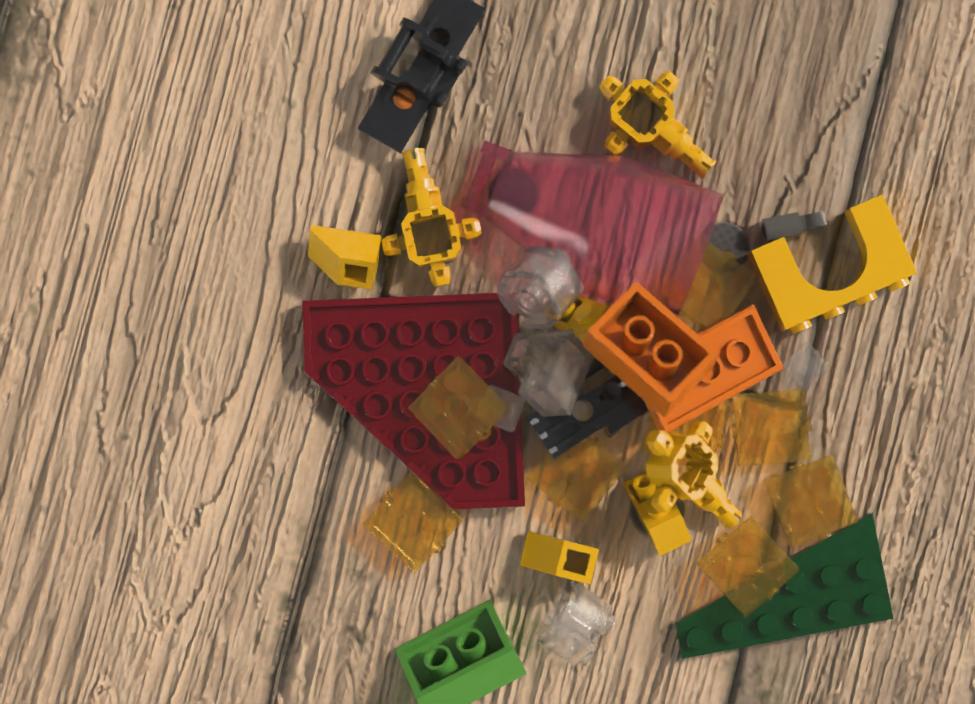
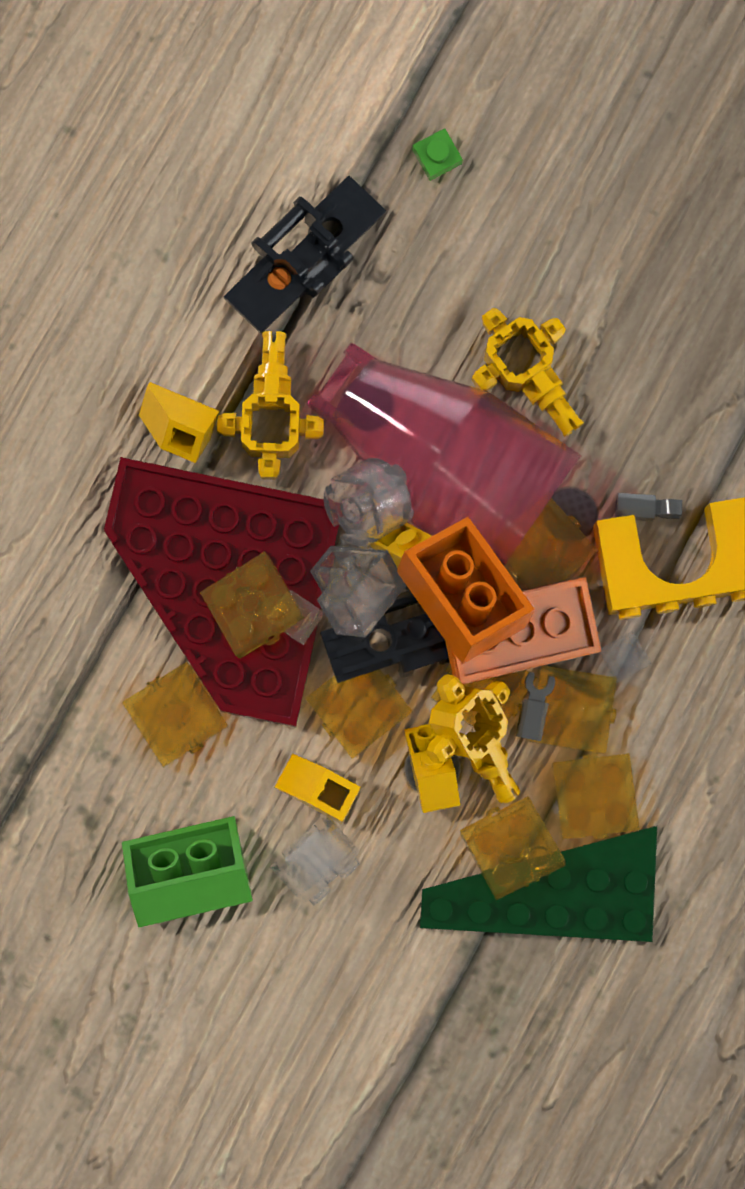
camera: 10 degrees right, 5 degrees down
none -> dark grey bar [515,672,555,741]

